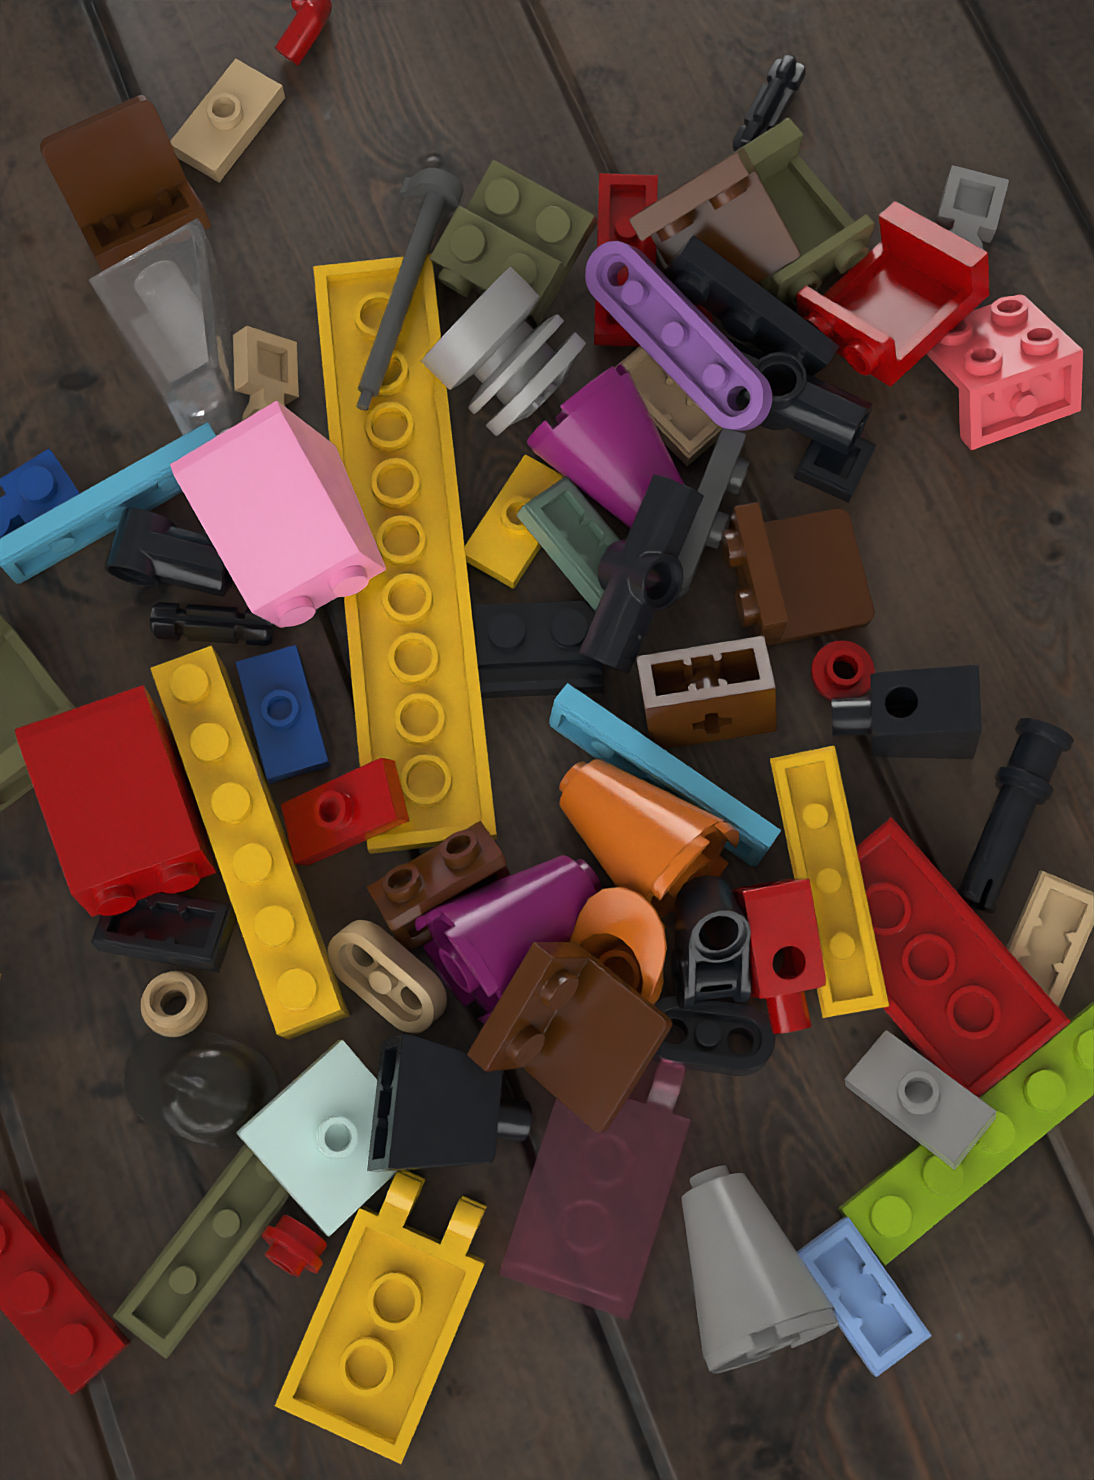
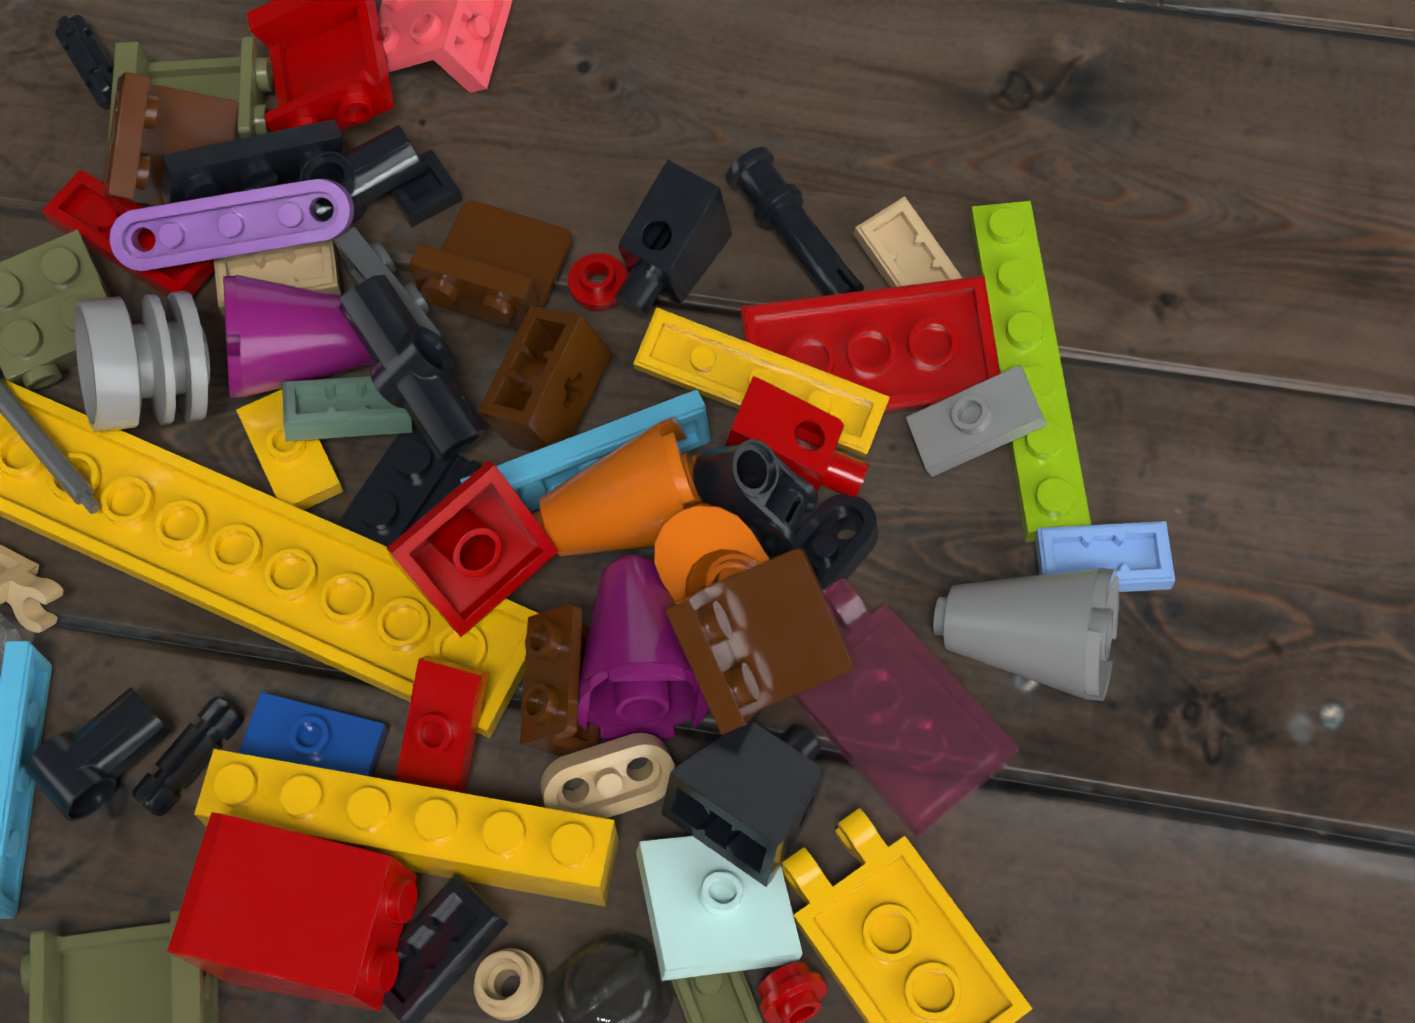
camera: 55 degrees left, 10 degrees down
bright pink slope [170,401,387,628] -> none
none -> red slope [386,460,559,637]

